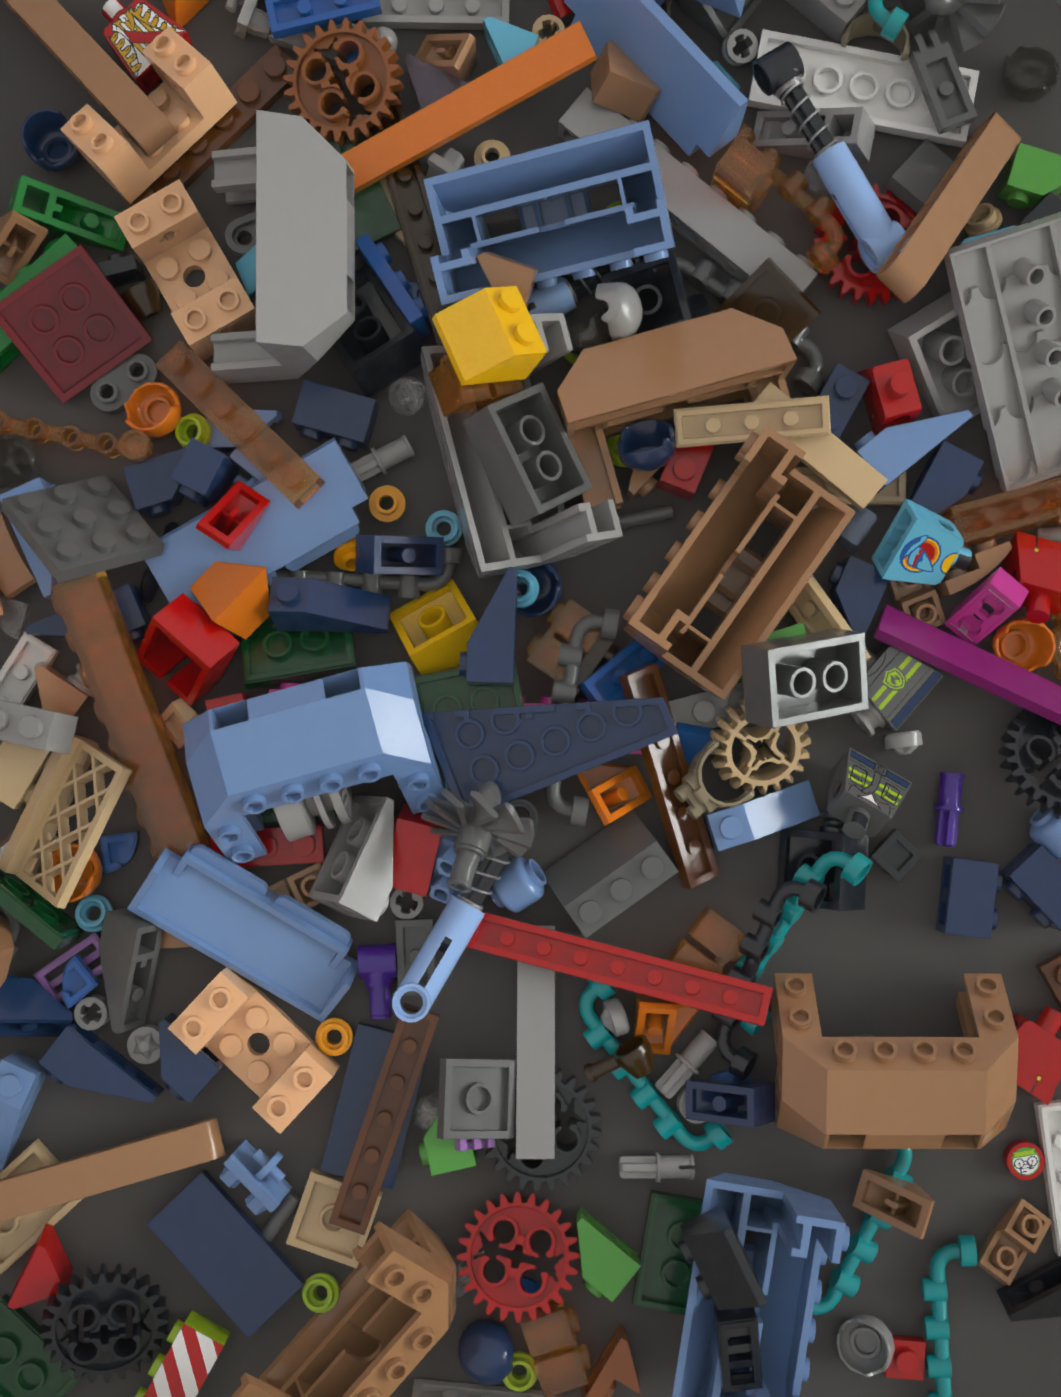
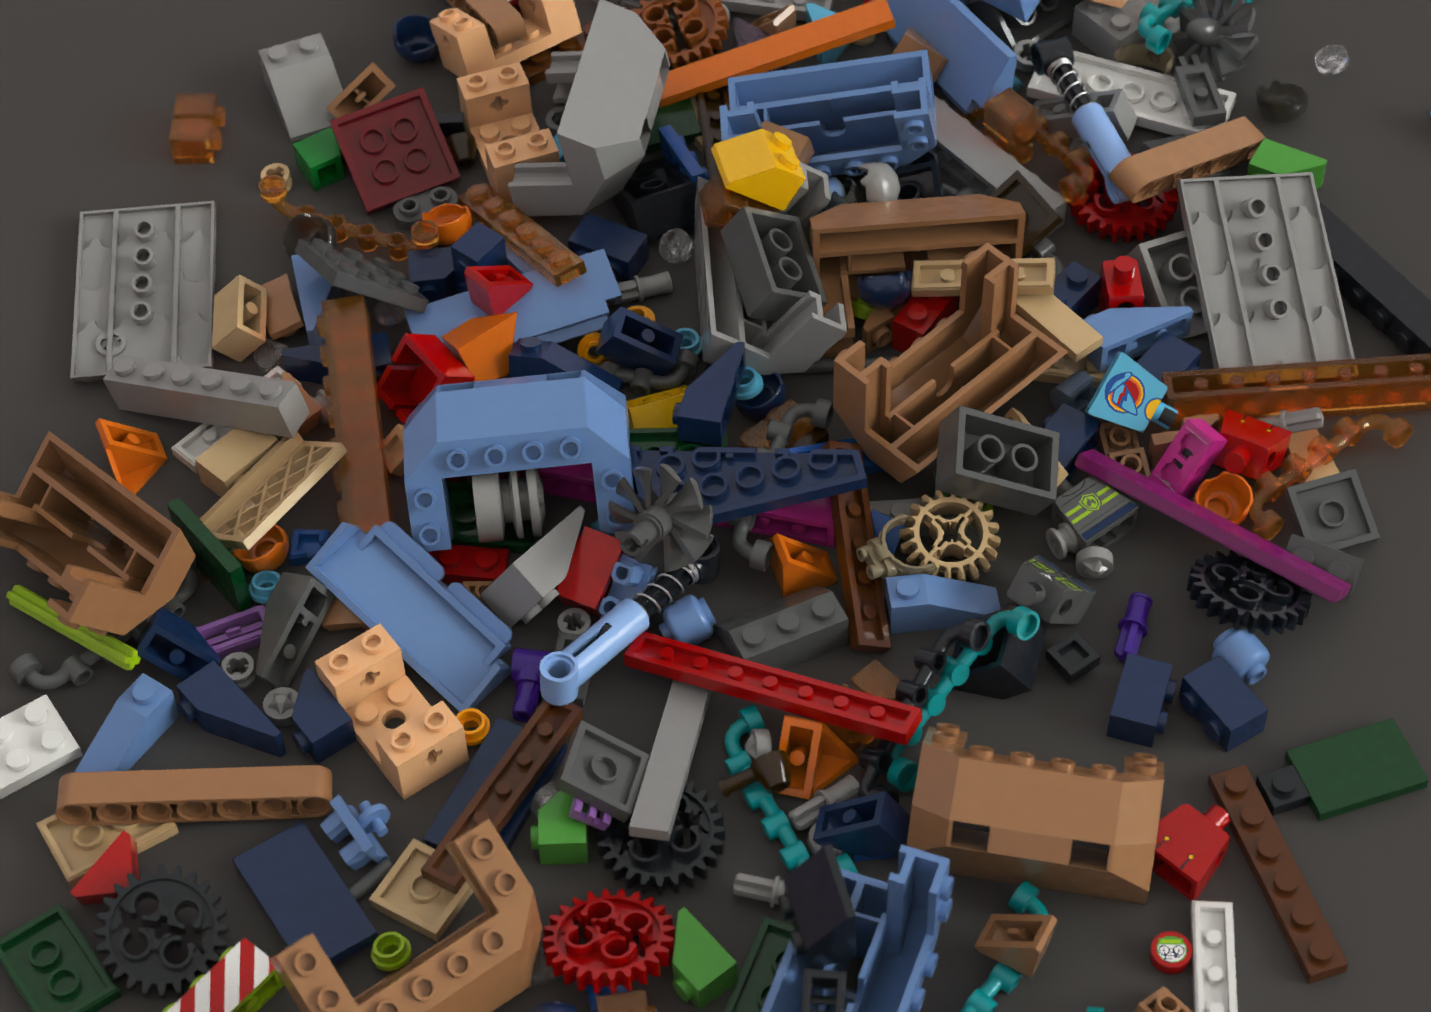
camera: 10 degrees right, 35 degrees down
green slope [6,175,126,253] -> none
blue tile [61,954,101,1009] -> none

